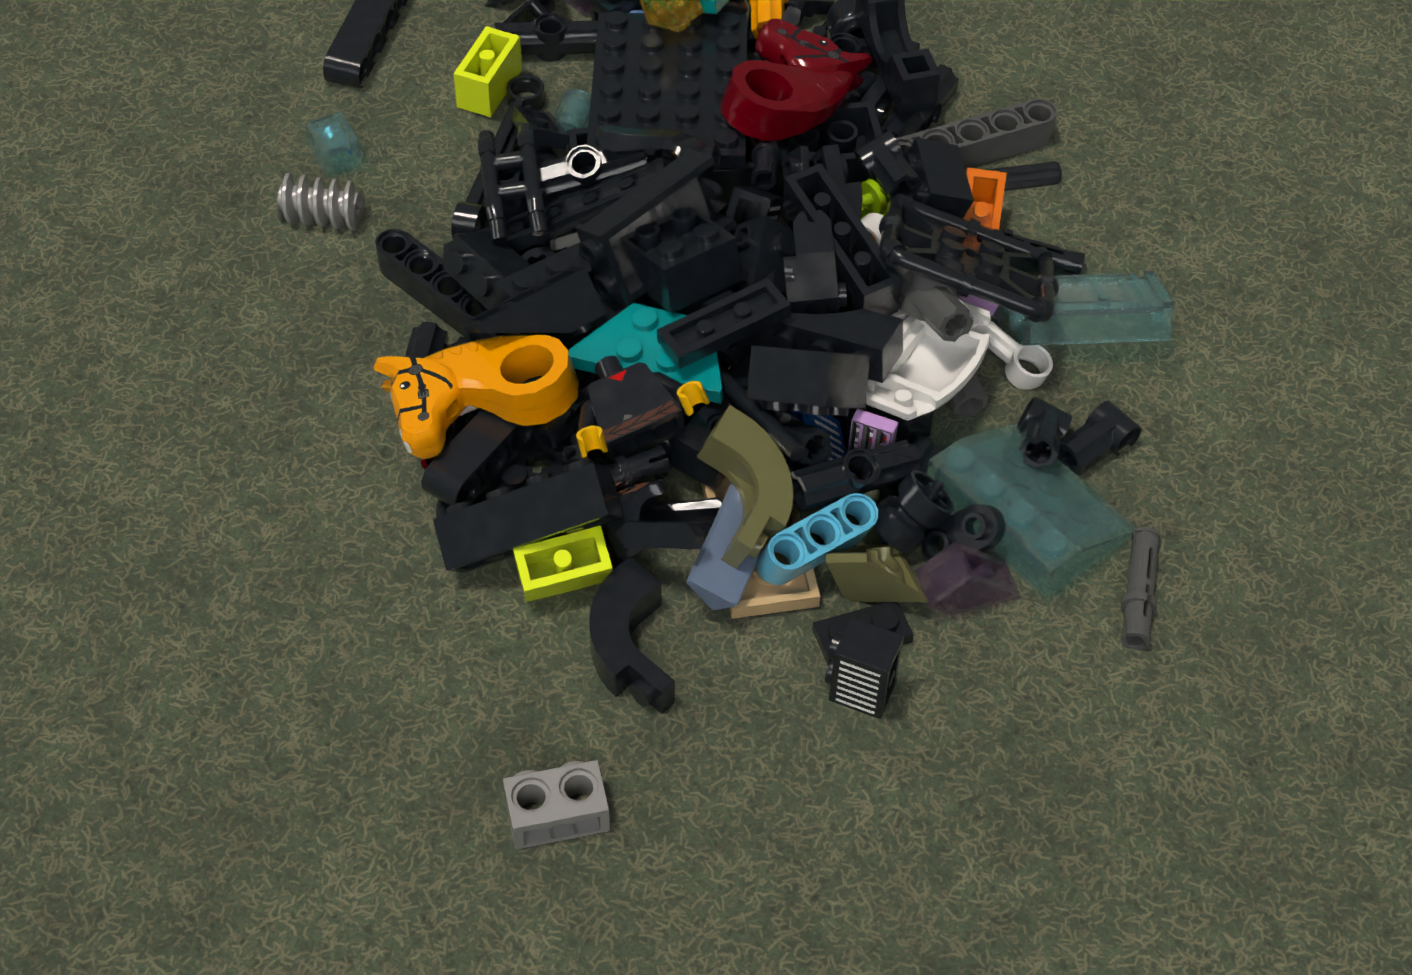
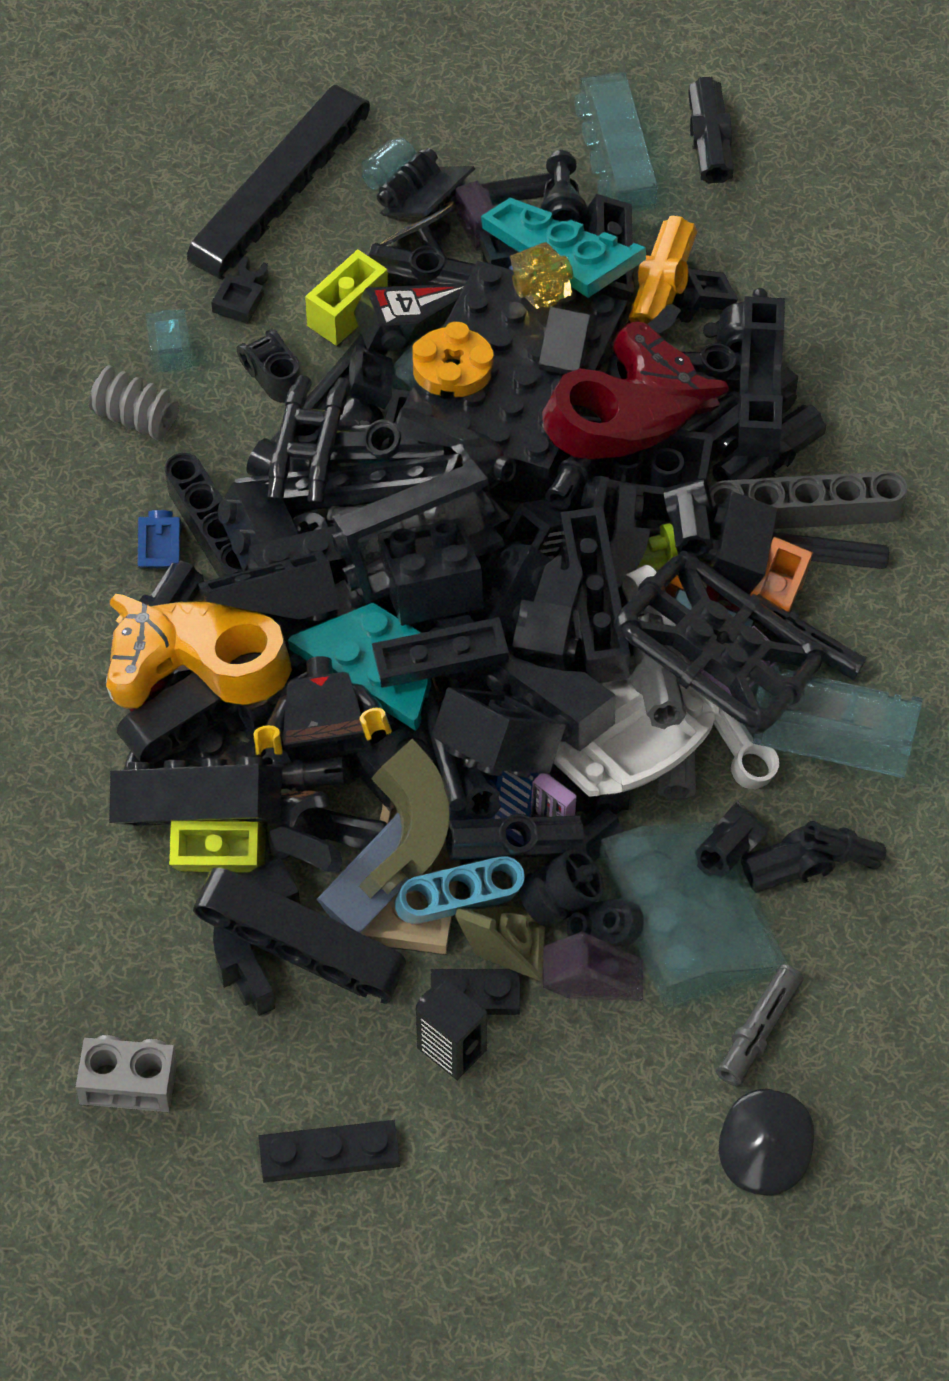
camera: 20 degrees right, 5 degrees up
none -> blue bracket [138,510,182,568]
none -> black beam [193,868,406,1004]
none -> black plate [211,256,269,324]
none -> black piece [237,328,301,403]
none -> black plate [258,1120,400,1183]
none -> black slope [354,284,465,351]
none -> light orange plate [412,322,494,397]
none -> black slope [539,307,597,374]
none -> black piece [718,1089,814,1196]
none -> black pin [801,821,886,869]

